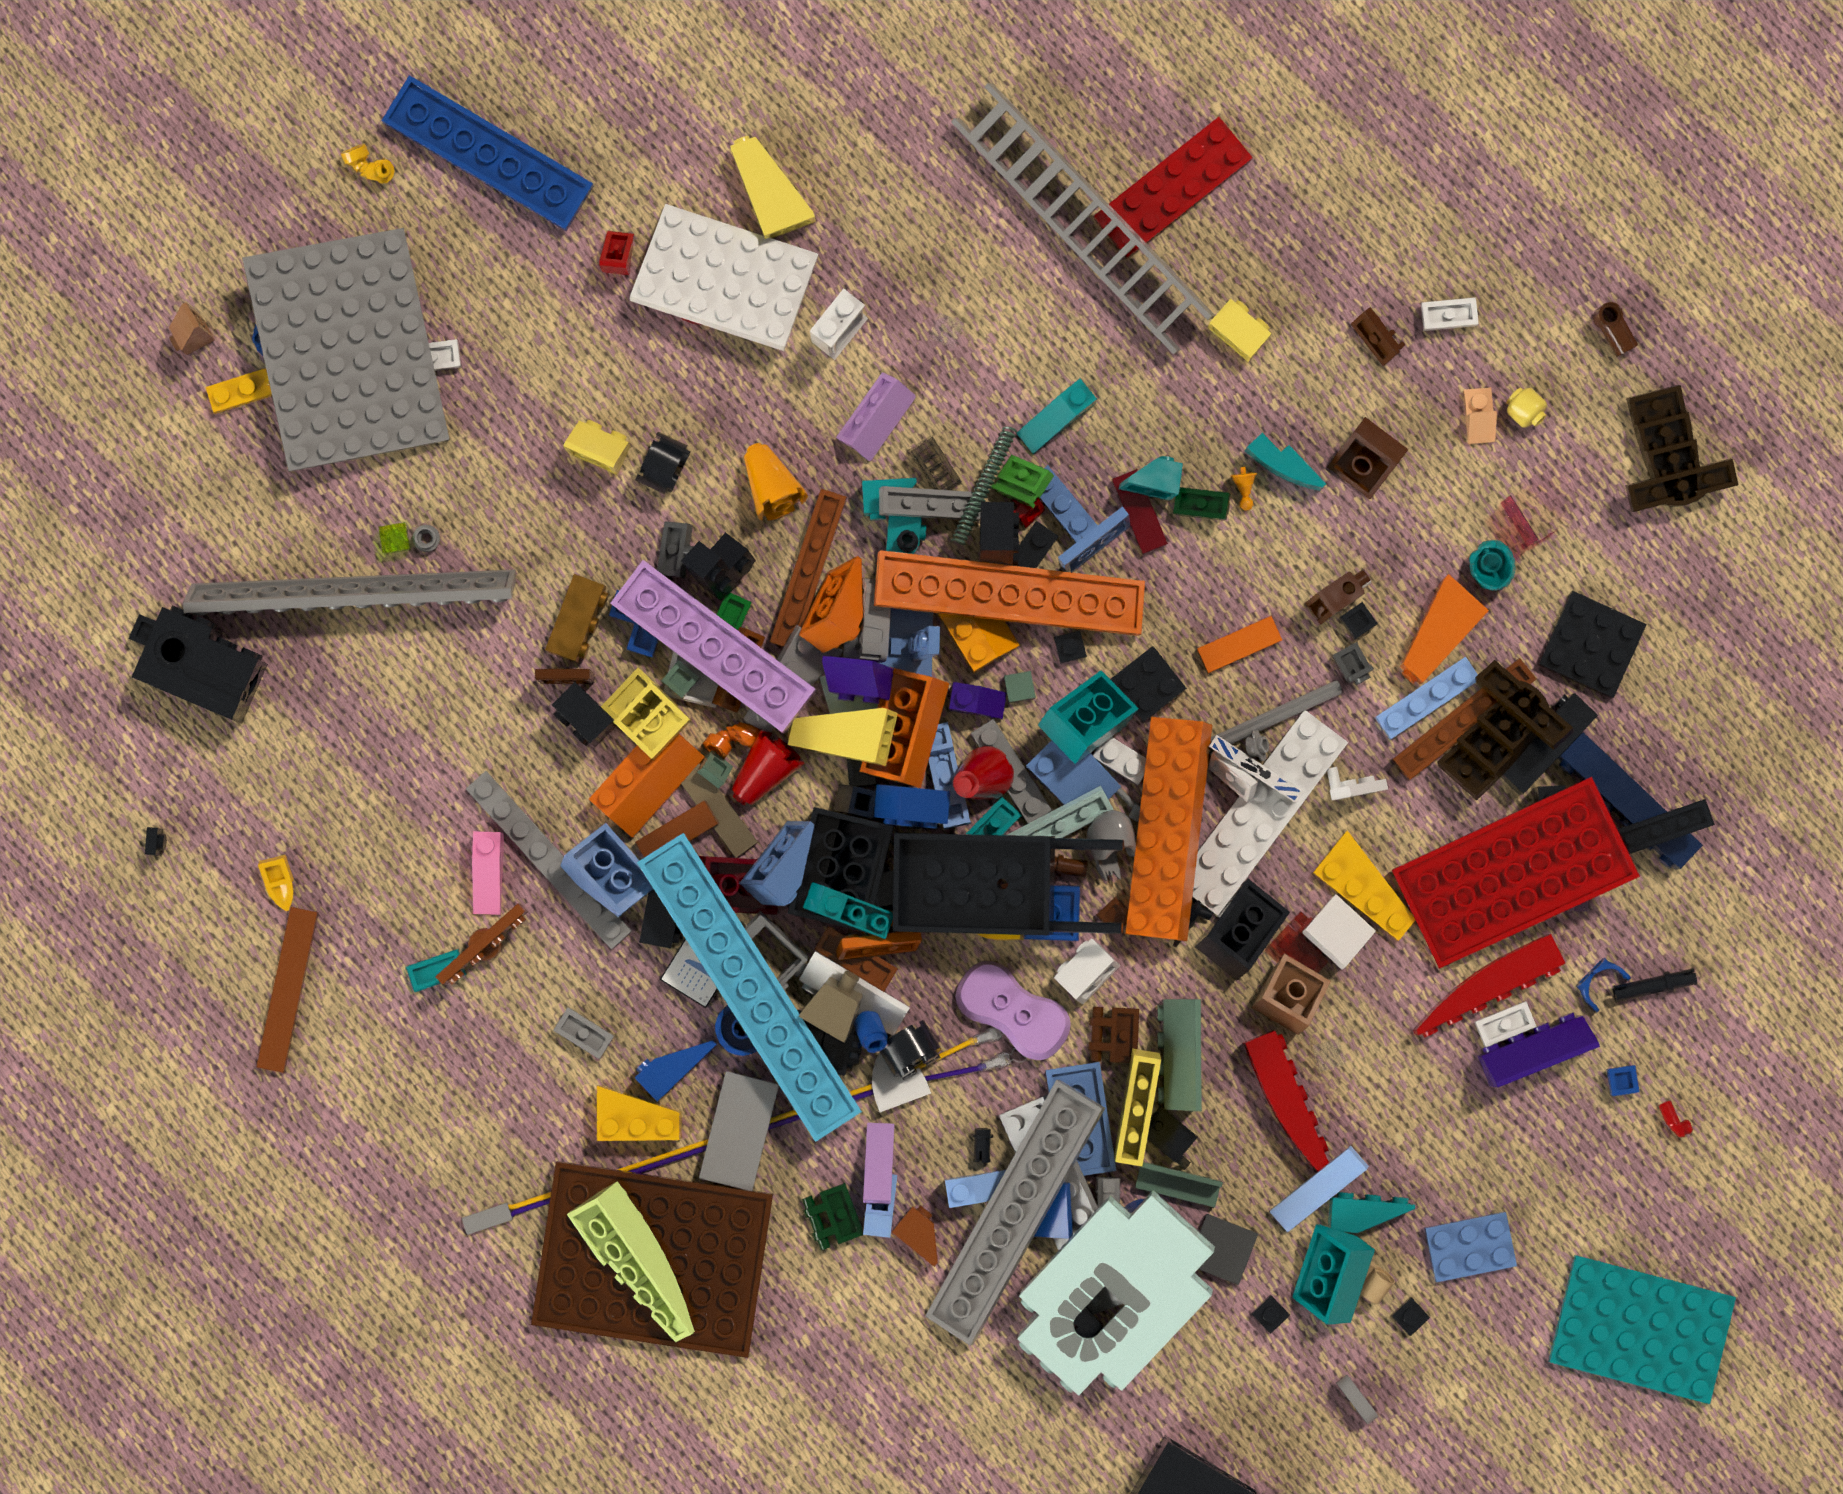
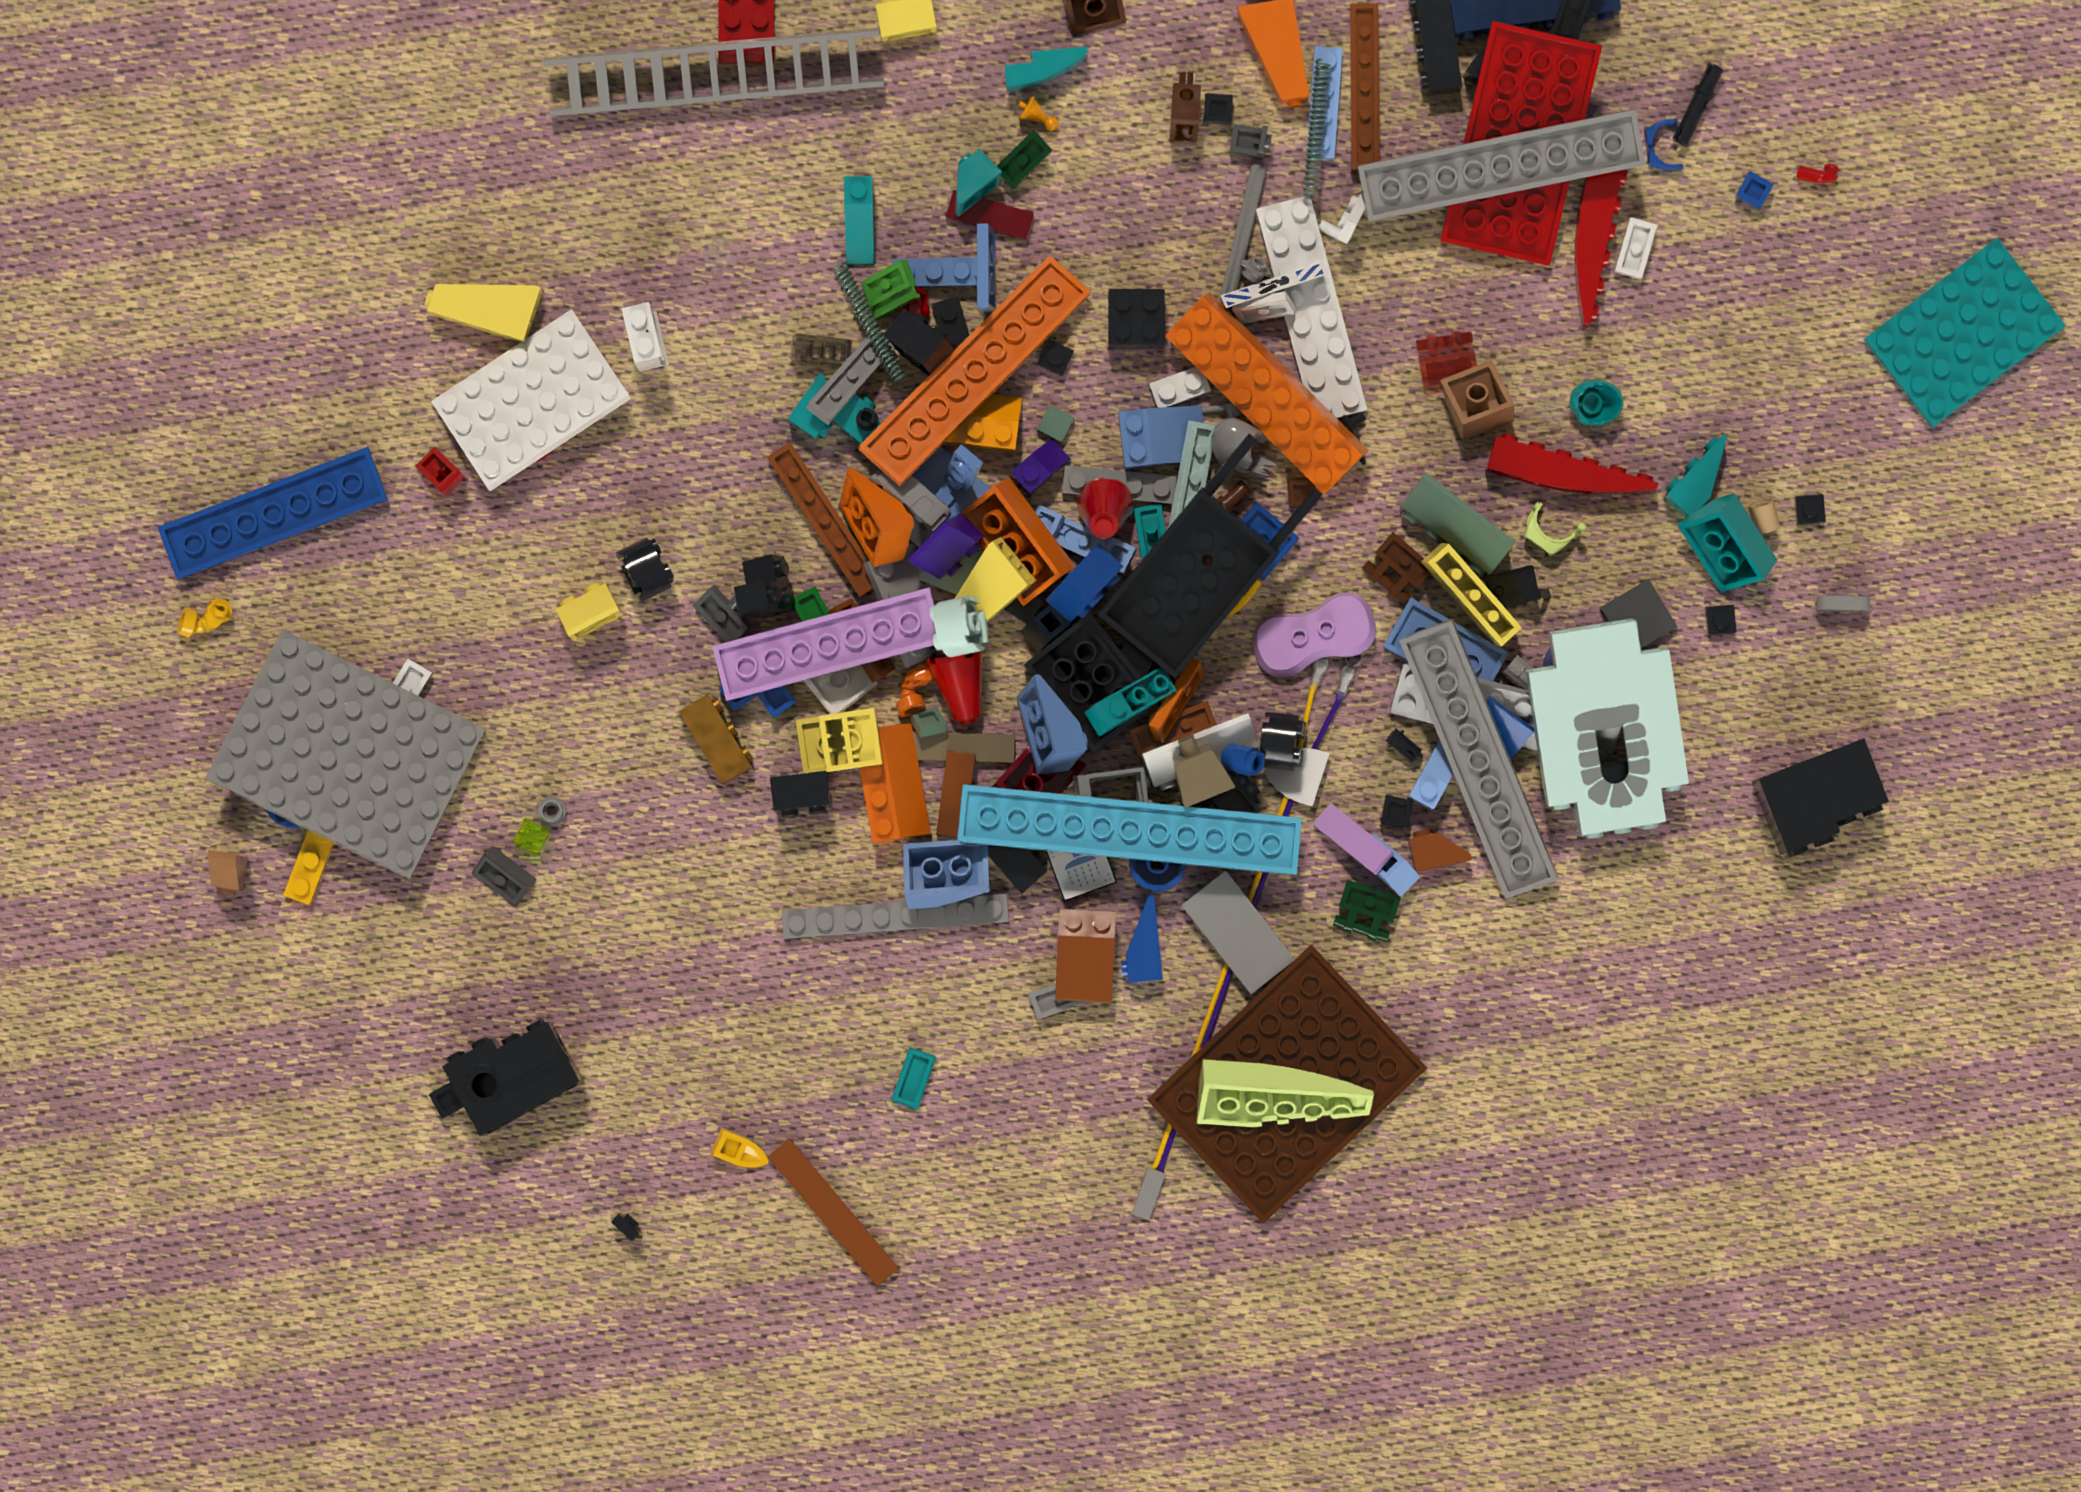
camera: 55 degrees left, 0 degrees up
light grey plate [183,569,516,616] -> none
dark orange plate [435,903,528,985] -> none
bright pink slope [472,831,504,915] -> none
reddish brown tile [535,669,595,684] -> none
yellow wedge [597,1085,682,1141] -> none
sand green plate [661,660,700,699] -> none
light orange cone [744,443,808,521] -> none
lavender panel [836,372,916,461] -> none
teal brick [1038,670,1139,764] -> none
white brick [1054,938,1121,1004] -> none
sand green panel [1135,1161,1223,1208] -> none
black slope [1195,878,1290,981] -> none
orange tile [1197,616,1282,674] -> none
light blue tile [1270,1145,1369,1232] -> none
white tile [1302,894,1376,970] -> none
yellow wing [1313,830,1415,941] -> none
medium blue plate [1424,1212,1517,1282] -> none
dark brown slope [1437,660,1574,801] -> none
dark purple slope [1478,1012,1600,1088] -> none
none -> dark grey slope [472,846,536,907]
none -> light aqua brick [930,595,988,657]
none -> dark orange slope [1055,909,1116,1003]
none -> sand green piece [1302,58,1331,199]
none -> light grey plate [1358,109,1646,221]
none -> black plate [1380,795,1414,829]
none -> yellowish green helmet [1524,502,1587,557]
none -> teal hair [1569,379,1624,426]

